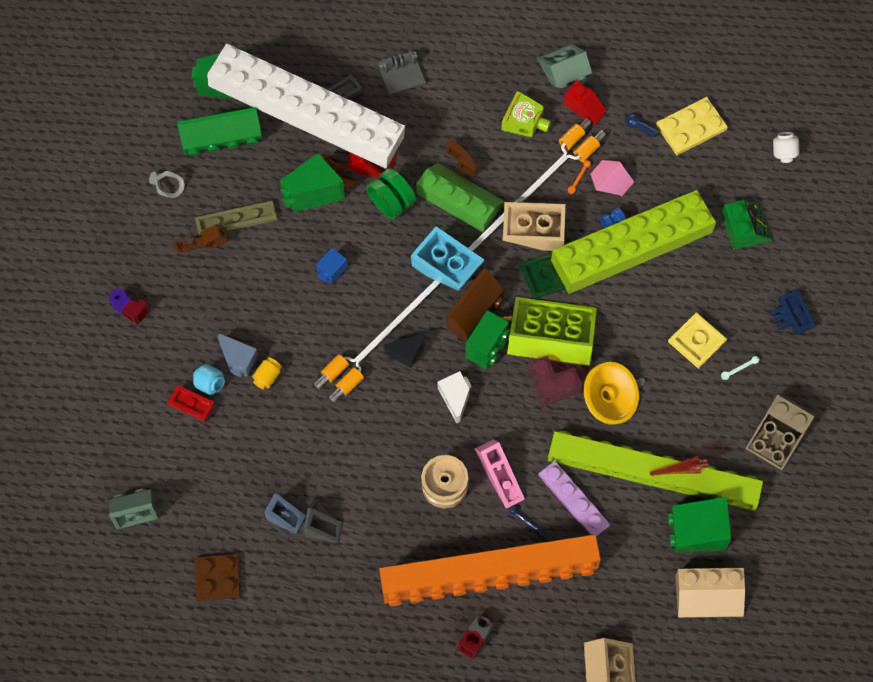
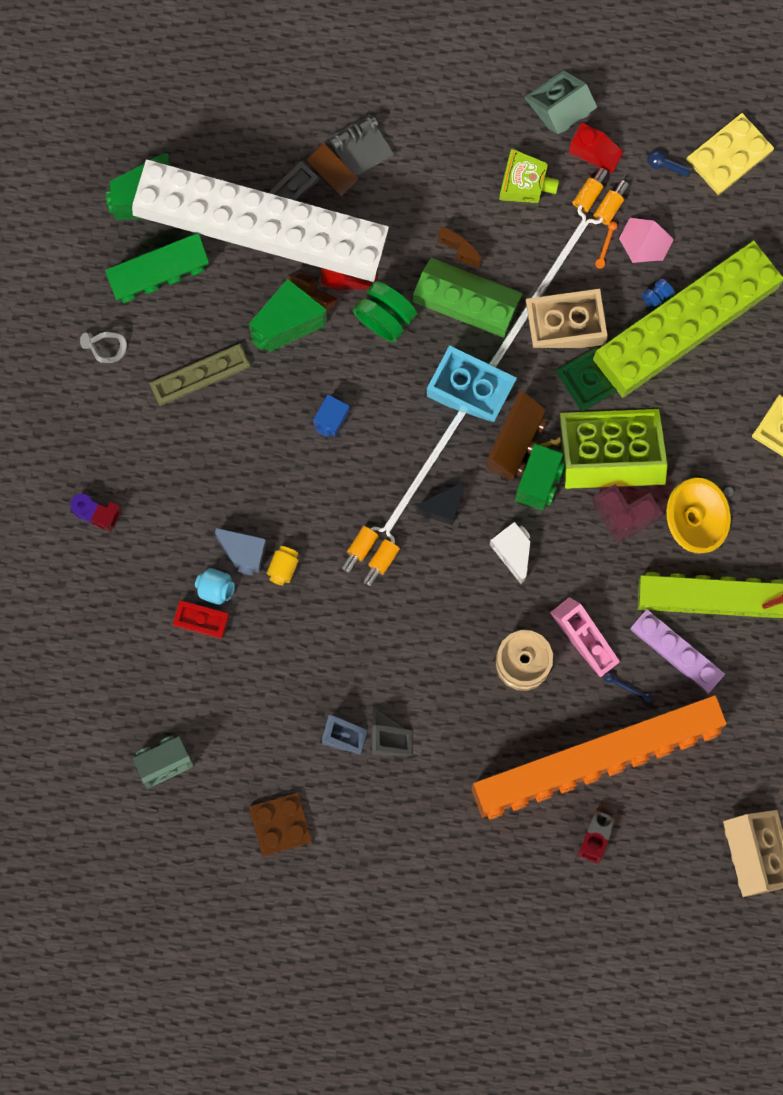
camera: 15 degrees left, 10 degrees up
reddish brown piece [173,224,228,253] -> none
none -> reddish brown slope [306,142,359,196]

